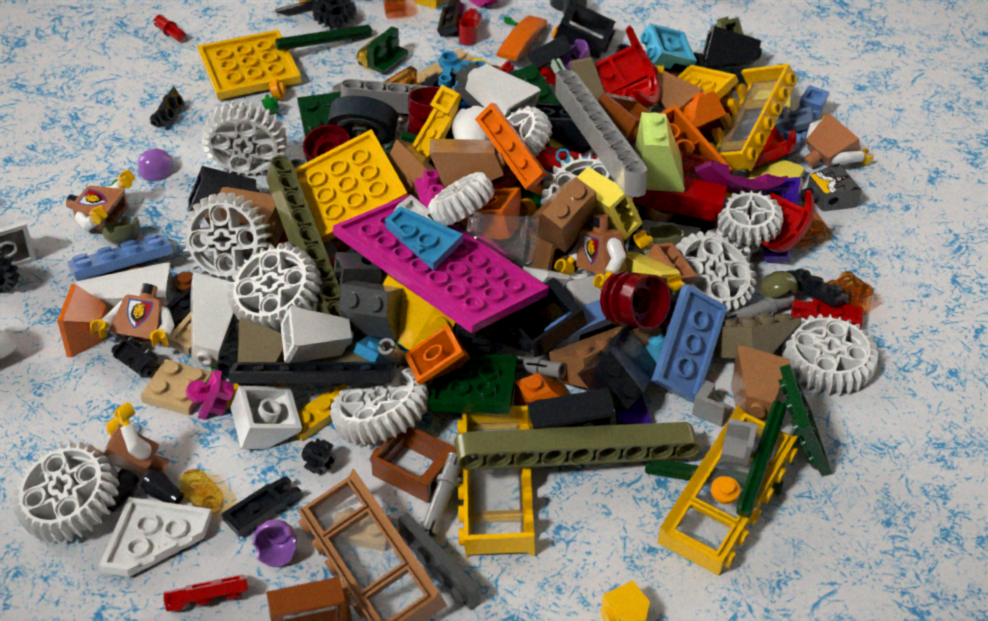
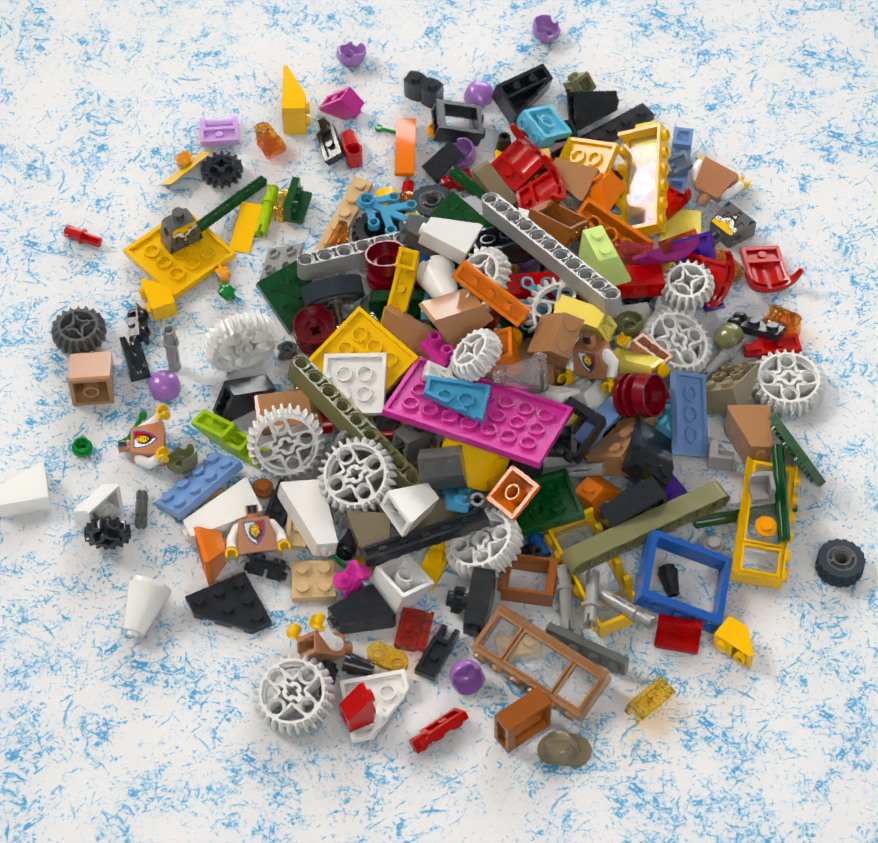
camera: 20 degrees left, 10 degrees up
none -> dark grey gear [51,305,107,354]
none -> medium nougat slope [68,351,114,406]
none -> green plate [72,437,93,457]
none -> black hinge [119,335,151,382]
none -> dark grey axle [135,490,148,529]
none -> yellow slope [138,278,177,321]
none -> dark grey torso [160,207,203,255]
none -> light grey pin [162,324,181,372]
none -> black plate [185,571,272,634]
none -> lime slope [191,409,269,469]
none -> yellow sticker [229,202,262,253]
none -> lime pin [254,184,279,238]
none -> white plate [323,353,388,416]
none -> black slope [326,583,396,634]
none -> red slope [339,682,376,733]
none -> clear red plate [394,607,434,653]
none -> medium lavender hair [463,81,494,108]
none -> black slope [463,566,496,637]
none -> black wedge [491,63,553,125]
none -> black arm [520,542,542,556]
none -> blue pin [527,532,551,558]
none -> light grey pin [582,569,600,629]
none -> light grey pin [598,589,657,630]
none -> blue window [633,529,733,634]
none -> red panel [654,614,703,655]
none -> black cone [657,564,680,598]
none -> light grey plate [703,535,725,553]
none -> red piece [739,245,804,293]
none -> black wheel [815,539,866,588]

